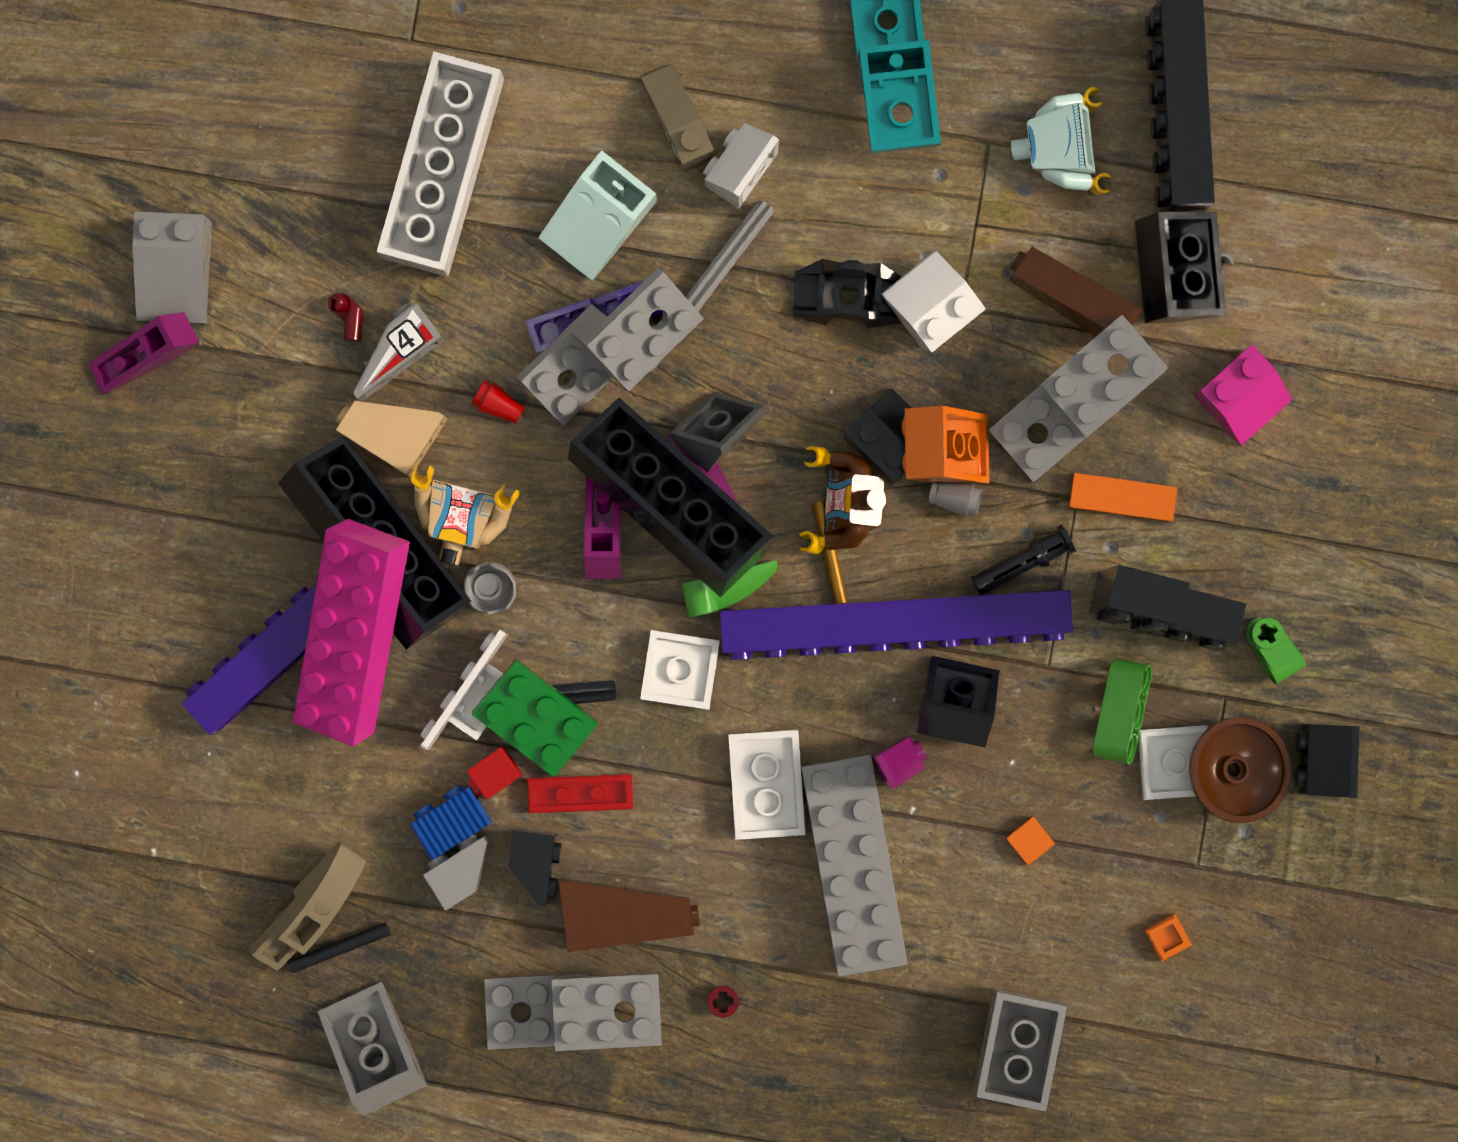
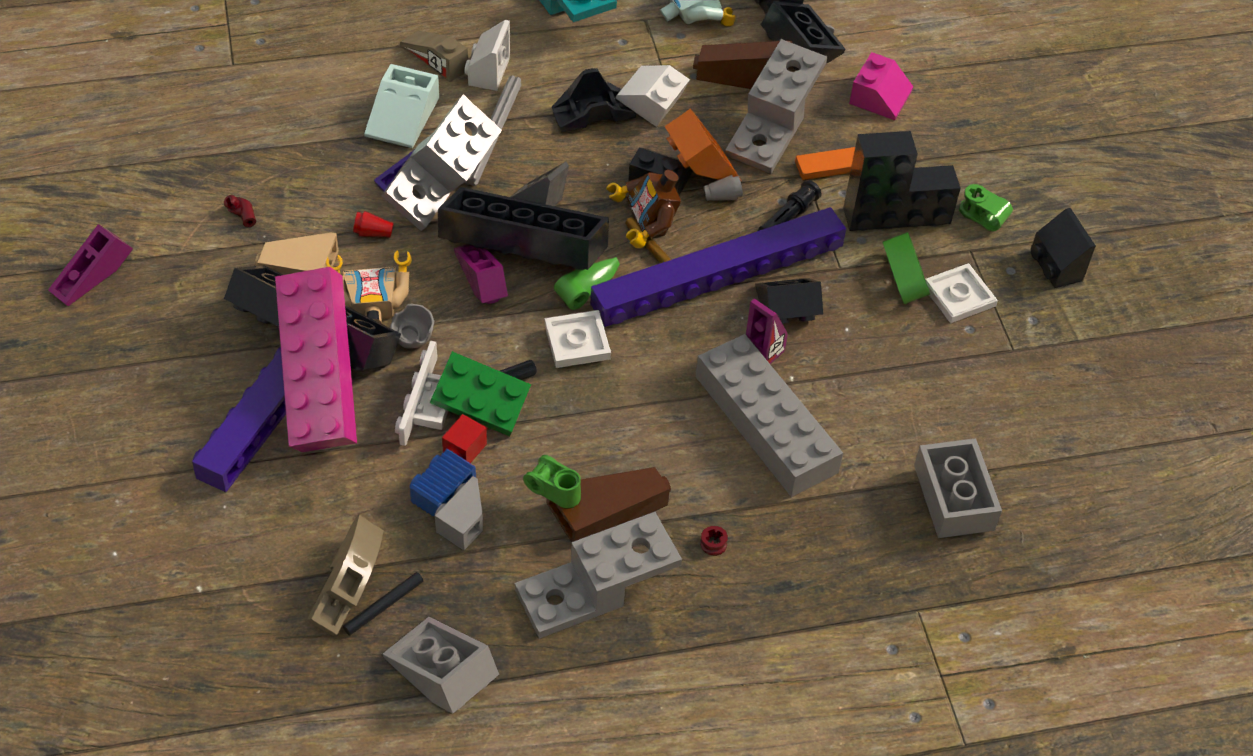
camera: 25 degrees left, 35 degrees down
light grey slope [132,212,212,325] -> none
slope [353,303,445,402] -> none
white brick [377,52,504,277] -> none
black slope [508,829,562,906] -> none
red tile [527,774,634,813] -> none
white plate [728,730,805,840] -> none
orange tile [1005,816,1055,866] -> none
orange tile [1143,913,1192,962] -> none
reddish brown dish [1189,717,1292,823] -> none
none -> bright green piece [523,455,581,508]

